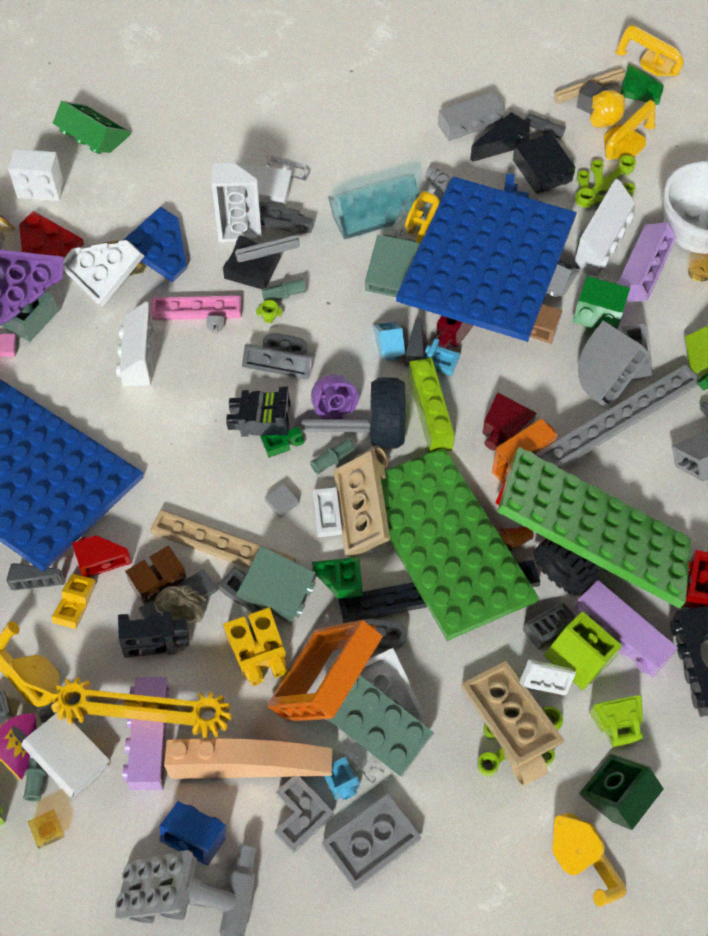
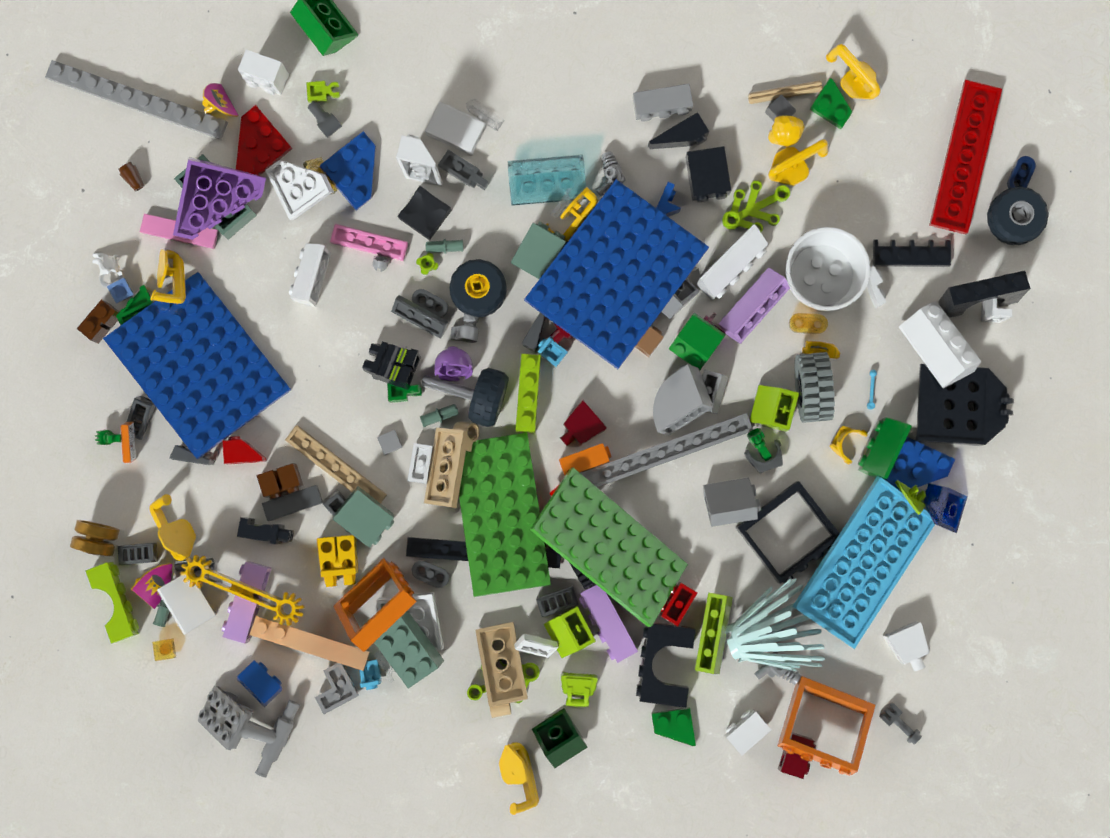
camera: 25 degrees right, 25 degrees up
yellow slope [52,573,96,629] -> none
dark tan hat [154,585,206,623] -> none
light grey axle [235,235,300,262] -> none
green wing [312,557,363,599] -> none
light grey plate [321,794,422,891] -> none
medium azure slope [373,321,405,361] -> none
dark grey axle [525,114,566,139] -> none
none -> lime plate [306,81,340,103]
none -> dark grey pin [308,101,342,138]
none -> black wheel [449,259,507,318]
none -> light grey piece [450,314,479,343]

